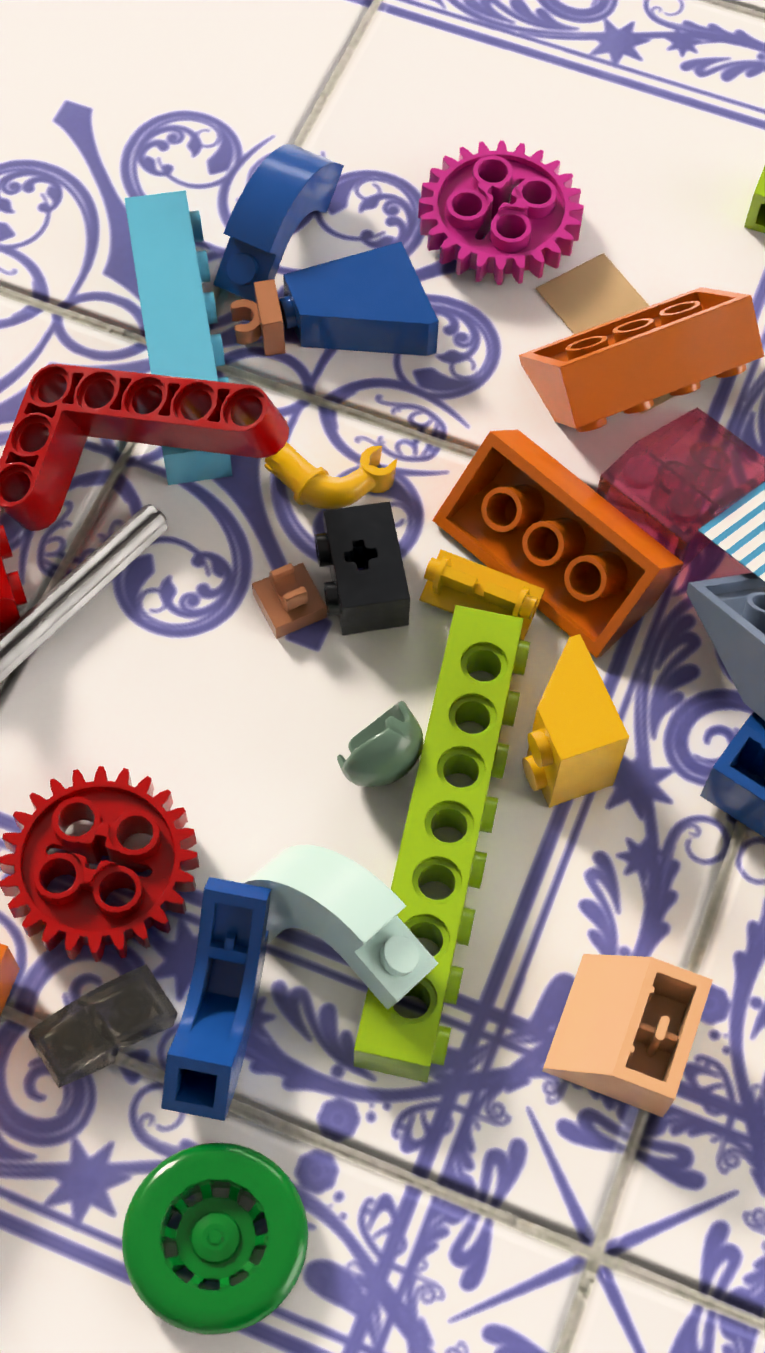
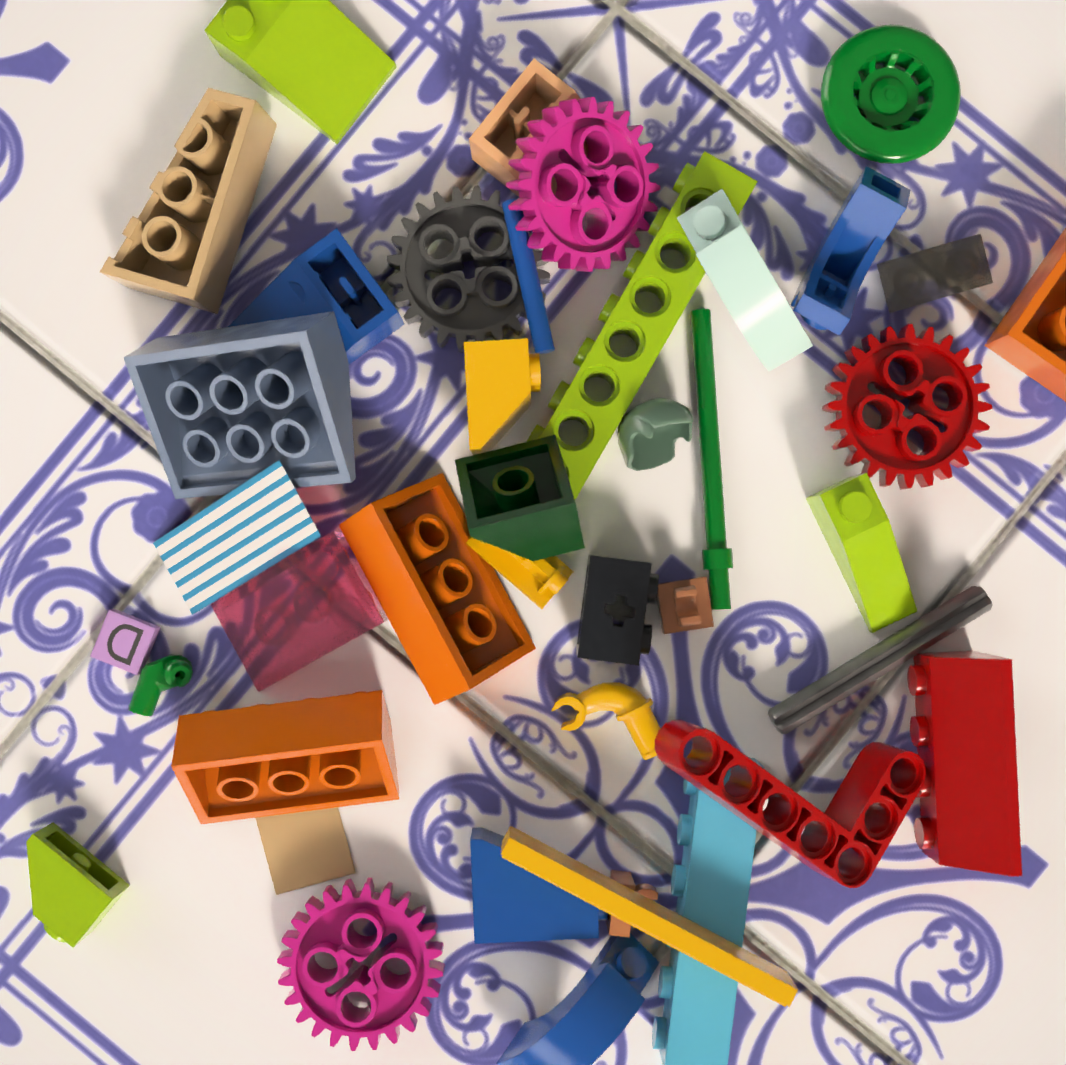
camera: 160 degrees left, 25 degrees up
none -> dark grey gear [387,185,550,353]
none -> dark green slope [455,435,585,561]
none -> yellow tile [501,825,798,1007]
none -> blue bar [502,198,555,354]
none -> dark pink gear [506,97,661,272]
none -> green bar [691,309,733,610]
none -> lime slope [806,473,918,633]

